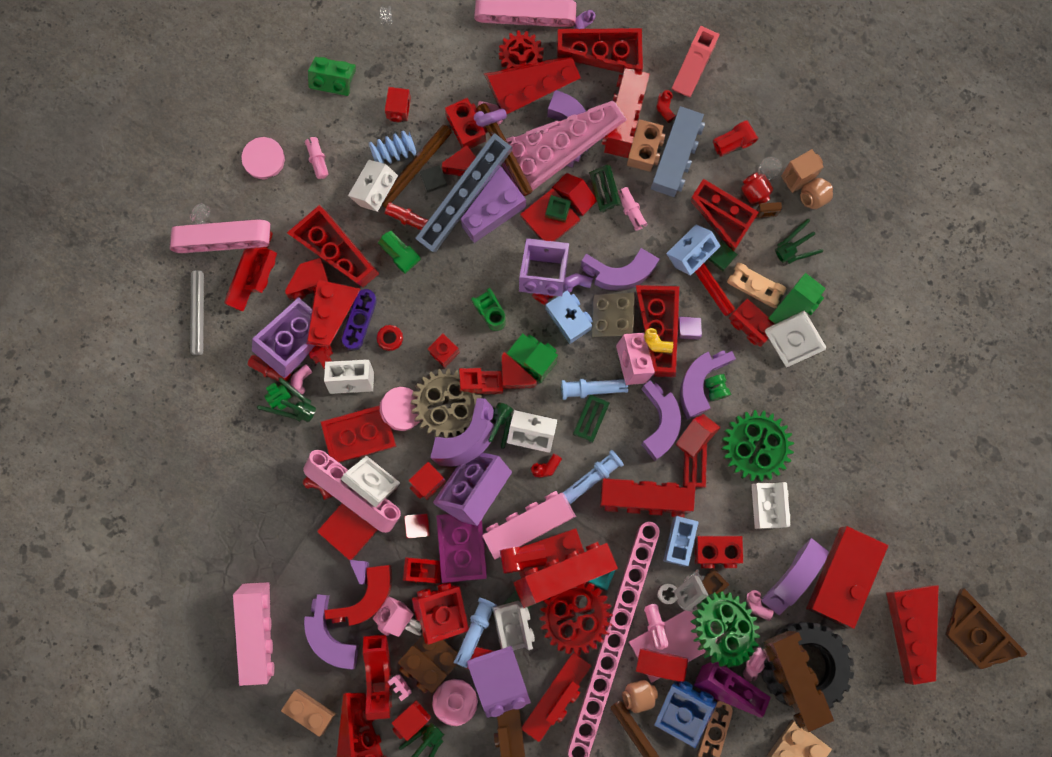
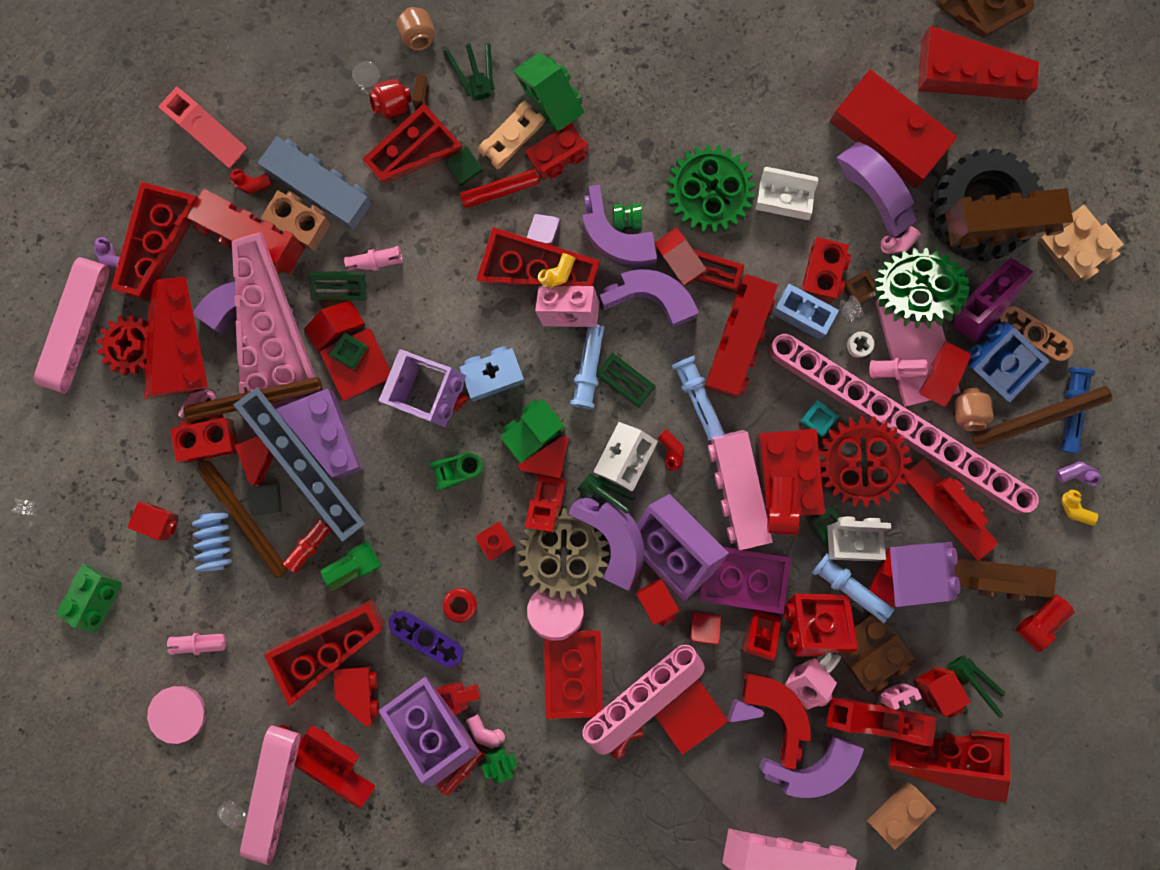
camera: 70 degrees left, 5 degrees up
light grey axle [190,270,204,355] -> none
dark green plant [257,378,316,423] -> none
red wing [306,280,360,348] -> none
white brick [324,360,374,394] -> none
white tile [341,456,400,507] -> none
white brick [348,160,398,212] -> none
bright pink tile [432,679,478,726] -> none
medium lavender arm [474,109,507,127] -> none
red wedge [513,542,618,608] -> none
medium lavender arm [563,273,593,293] -> none
medium lavender arch [581,248,660,291] -> none
dark tan hinge [592,292,635,337] -> none
light blue brick [666,225,720,276] -> none
light grey bracket [674,575,709,612] -> none
red piece [713,120,758,157] -> none
bright pink axle [743,648,766,681] -> none
white tile [765,310,826,368] -> none
nougat brick [781,149,824,193] -> none

